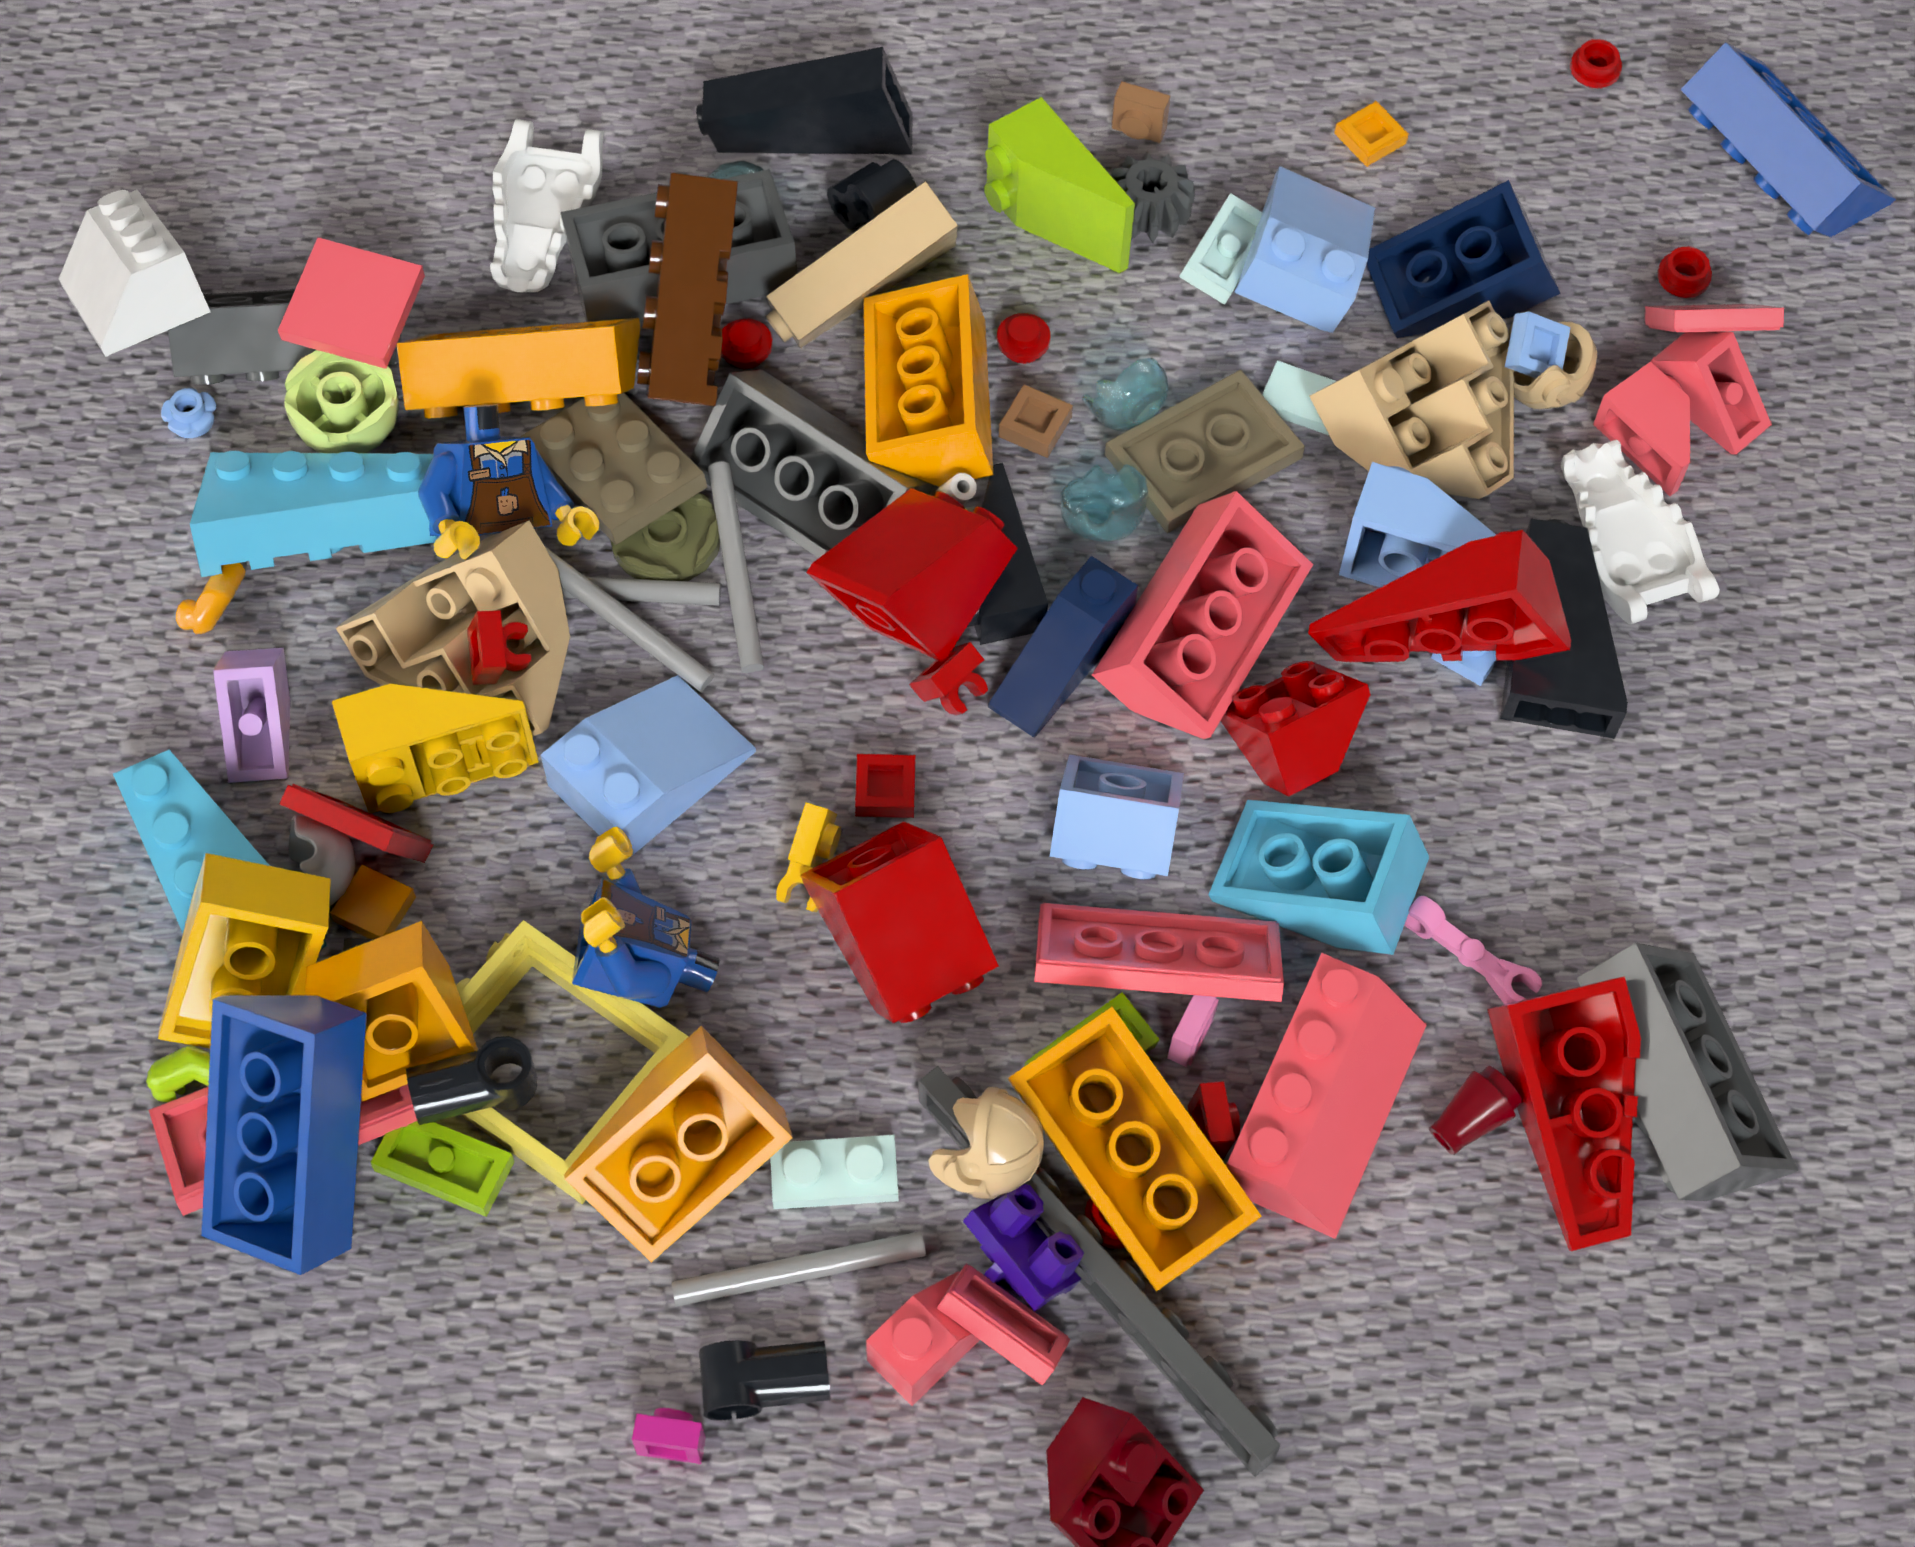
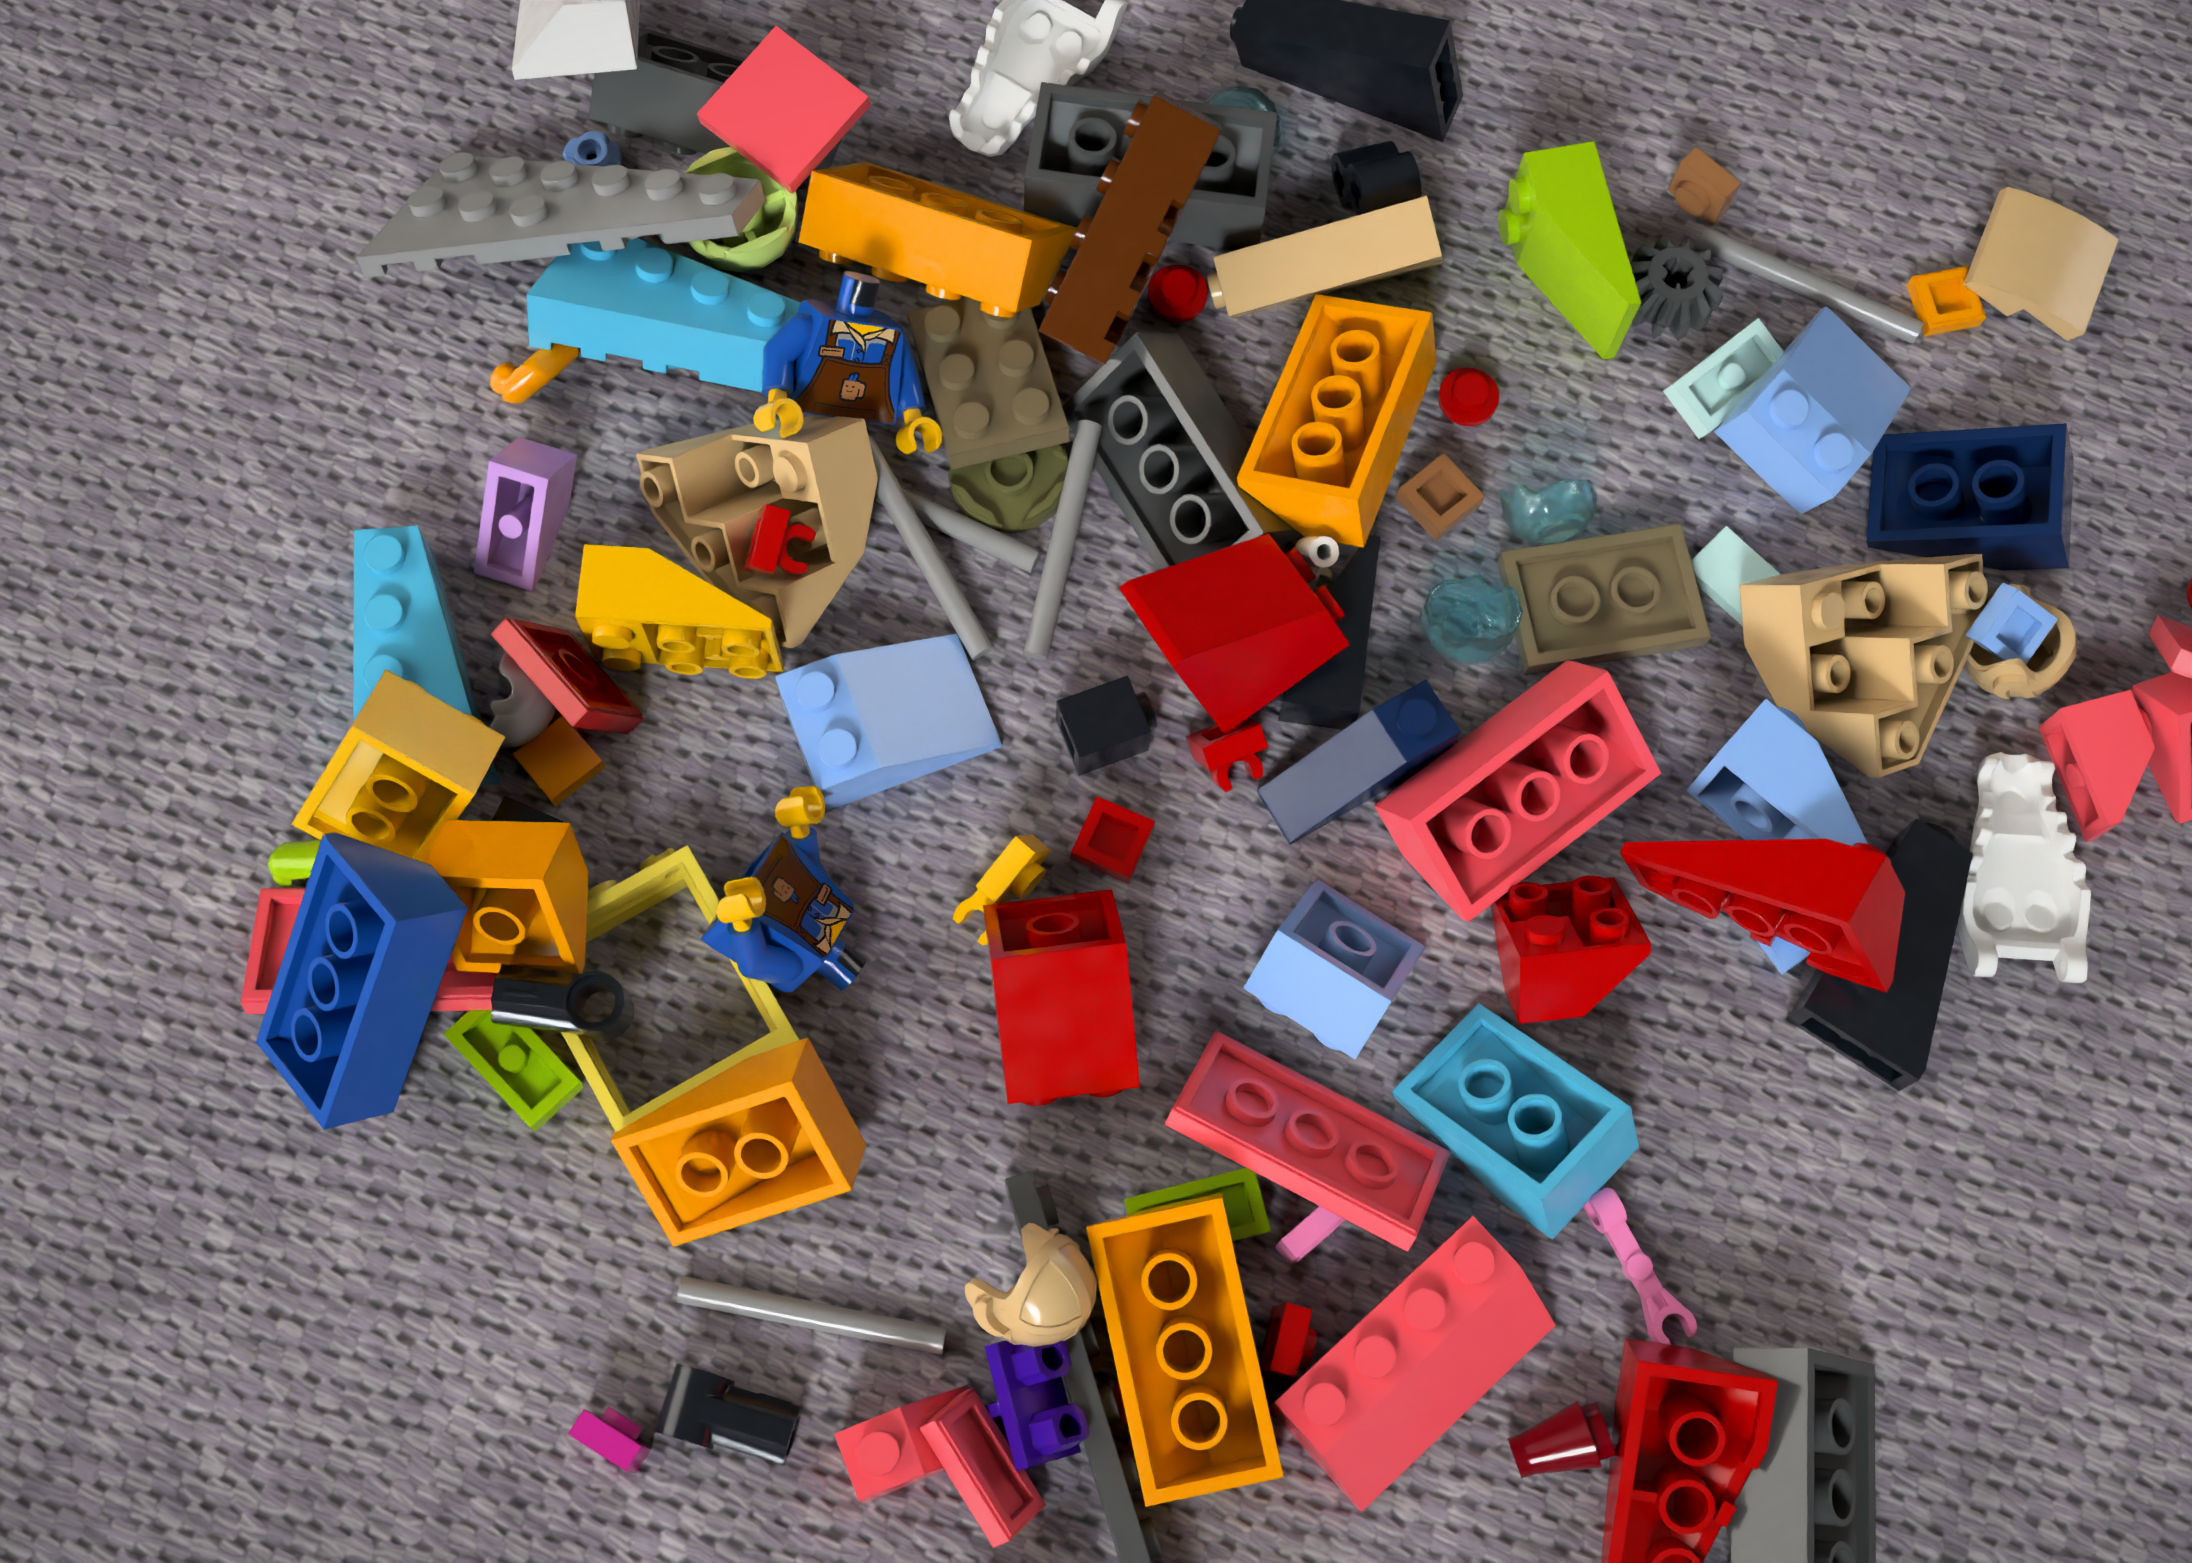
camera: 20 degrees right, 10 degrees up
light aqua plate [770,1135,899,1209] -> none
none -> light grey wing [356,153,766,278]
none -> black brick [1056,675,1157,776]
none -> light grey bar [1694,226,1924,344]
none -> tan slope [1963,187,2119,341]

